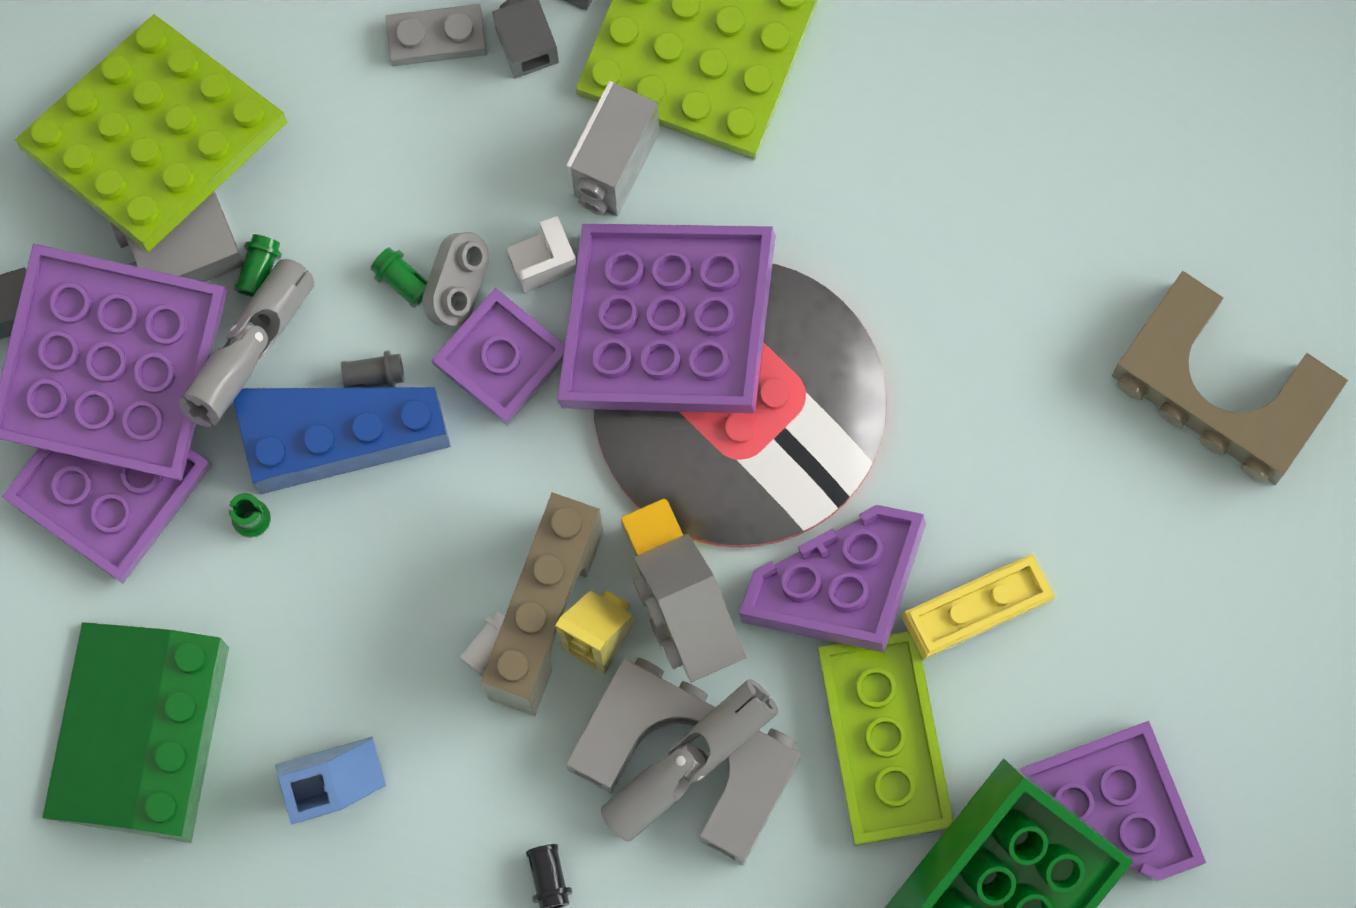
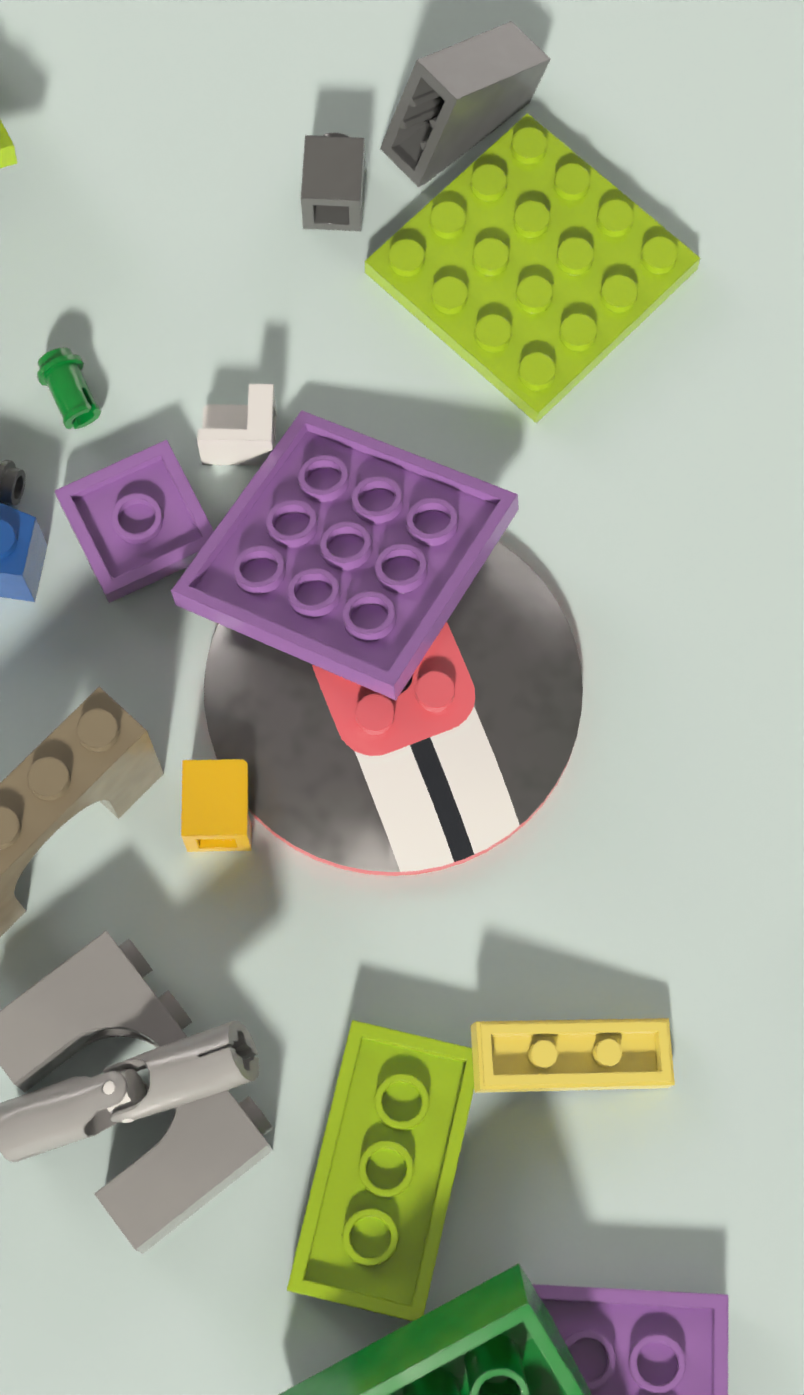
camera: 20 degrees right, 5 degrees down
light grey plate [386,4,487,66] -> none
light grey plate [422,232,489,326] -> none
light yellow slope [555,590,635,674] -> none
light grey piece [566,81,660,216] -> none
light grey brick [632,533,746,683] -> none
medium lavender plate [739,505,926,653] -> none

